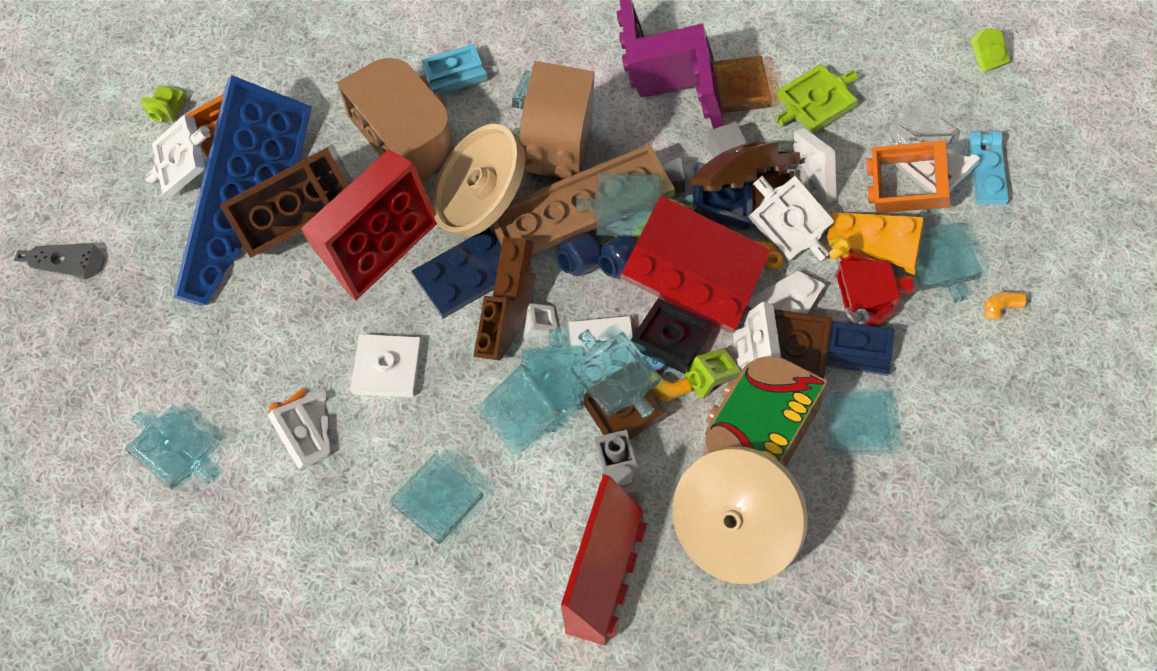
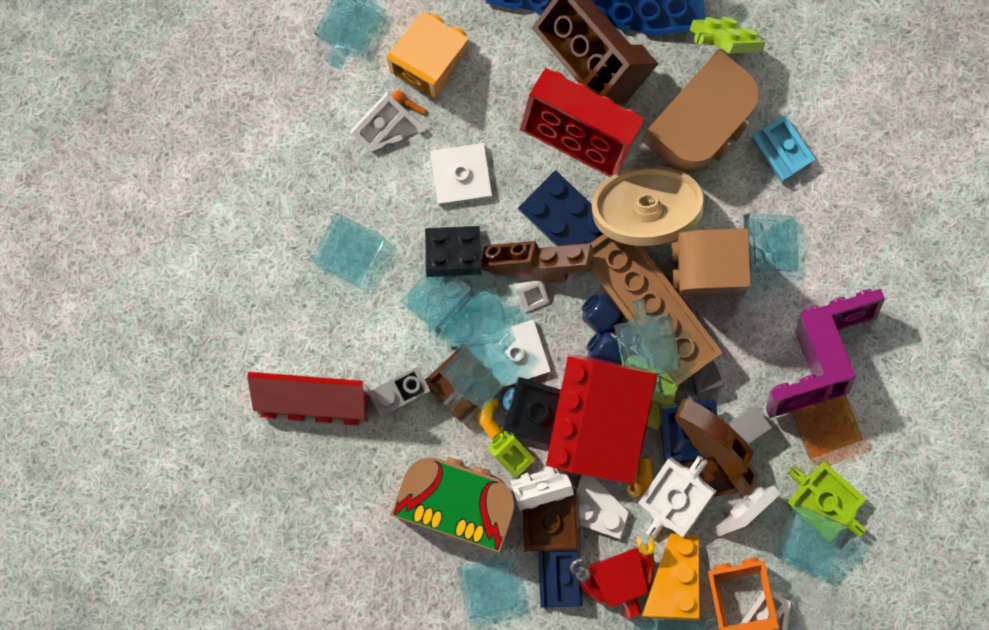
camera: 75 degrees right, 20 degrees up
tan dish [673,447,808,584] -> none
none -> light orange slope [386,11,469,99]
none -> black plate [425,226,482,277]
none -> lime plate [690,16,766,54]
none -> clear light blue plate [773,503,848,579]

